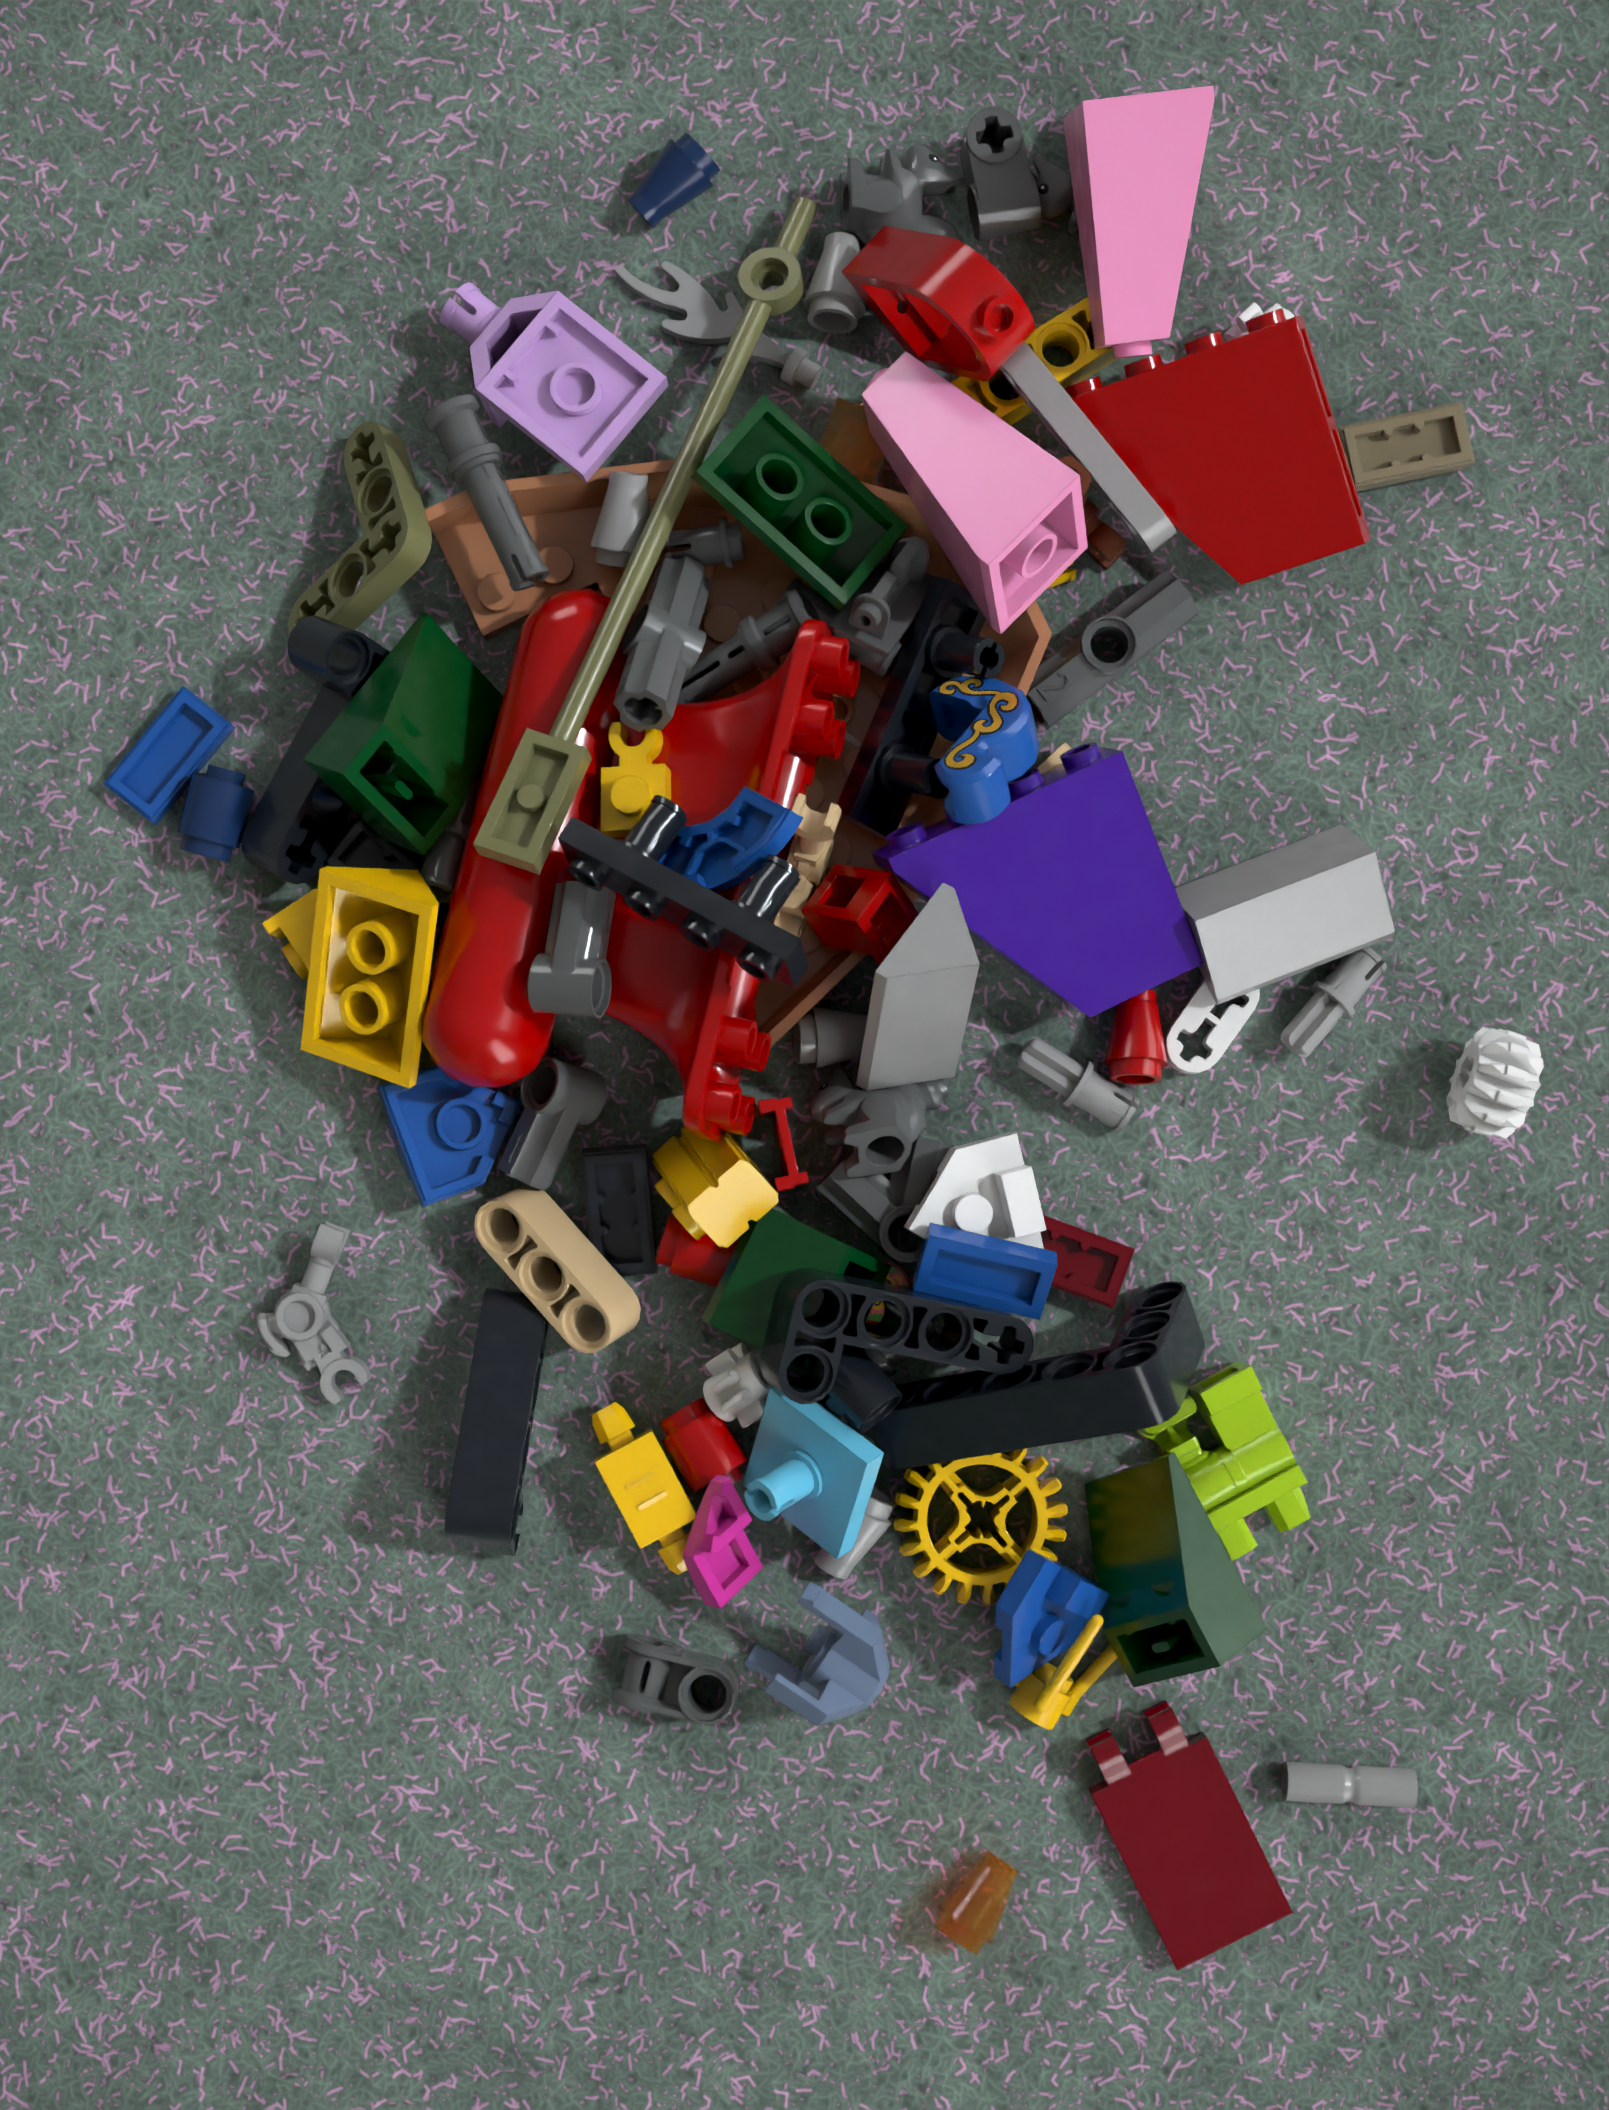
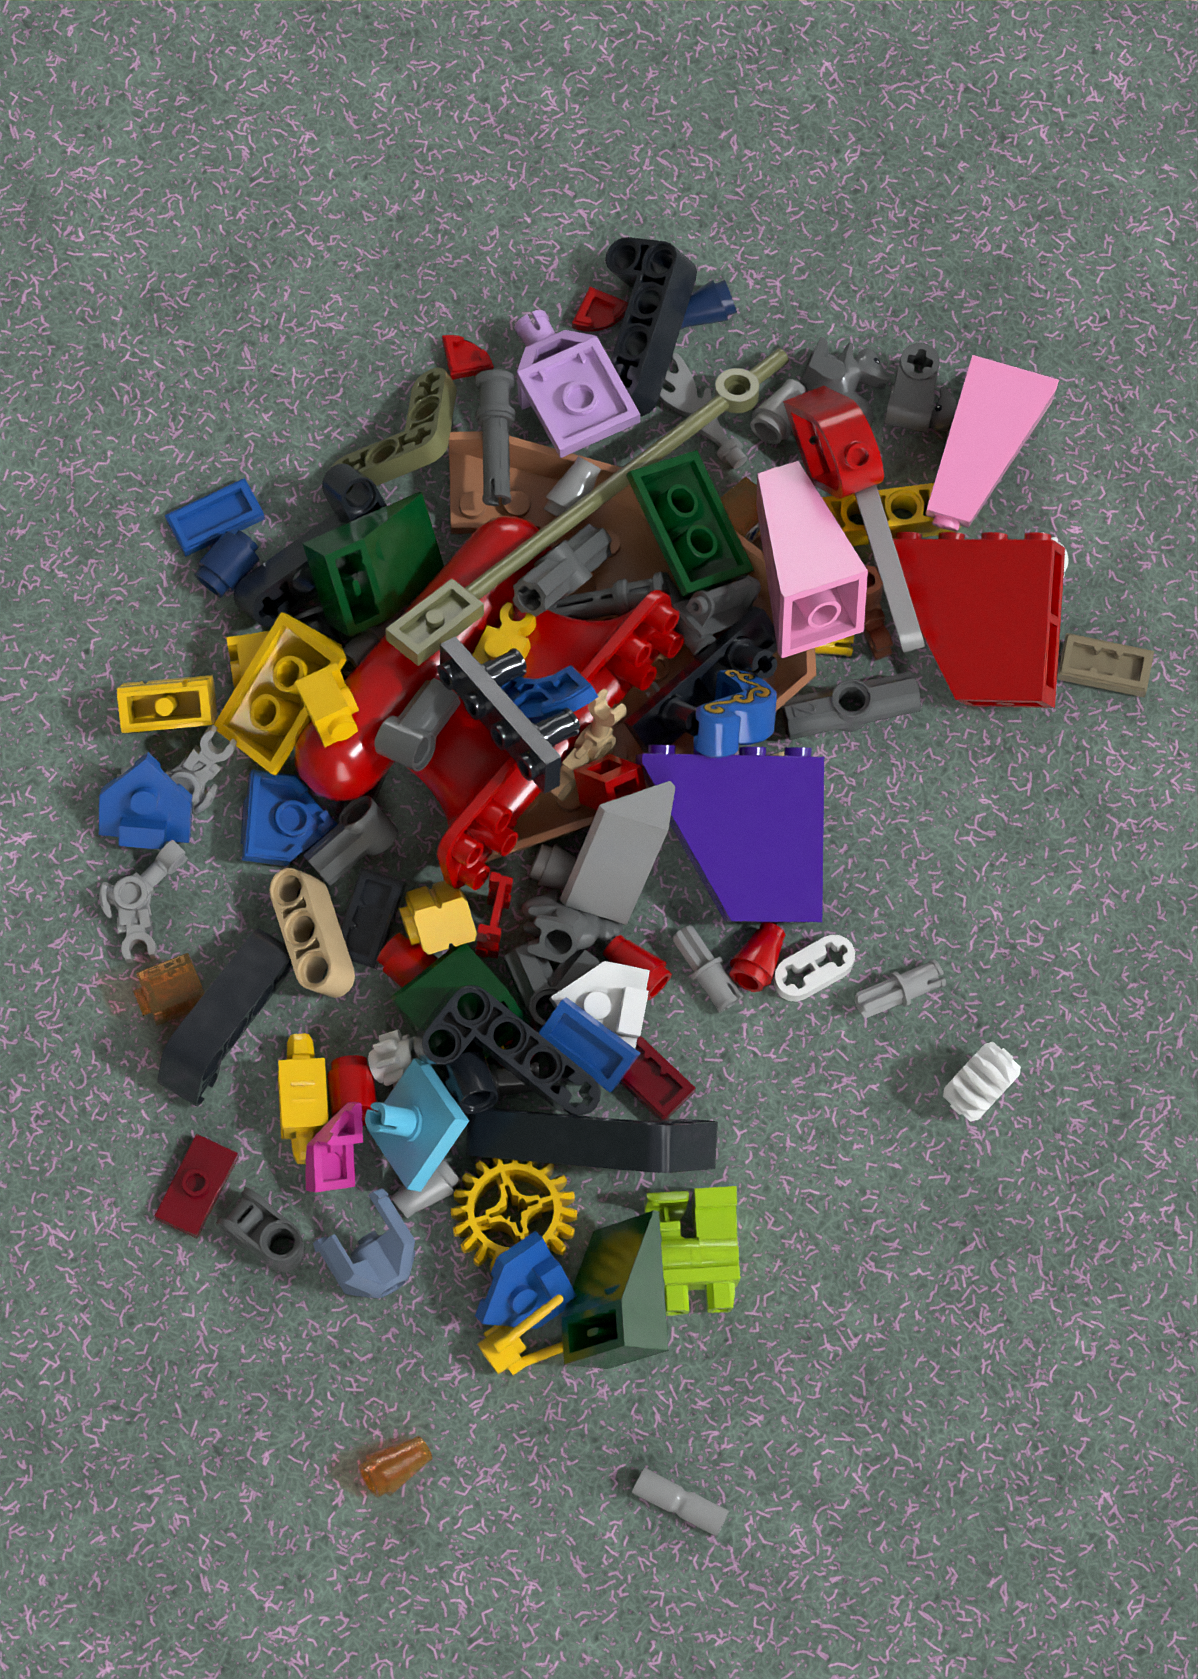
camera: 25 degrees right, 15 degrees down
dark grey pin [664,517,745,569] -> none
dark red tile [1085,1700,1293,1971] -> none
slope [1175,824,1395,1005] -> none
none -> blue plate [99,752,193,850]
none -> yellow brick [117,675,218,733]
none -> light grey piece [117,725,237,814]
none -> clear orange brick [133,953,205,1026]
none -> dark red plate [154,1134,239,1239]
none -> yellow brick [294,662,359,747]
none -> red tile [442,335,494,380]
none -> red tile [572,287,629,332]
none -> red cone [603,935,672,1001]
none -> black beam [605,237,697,417]

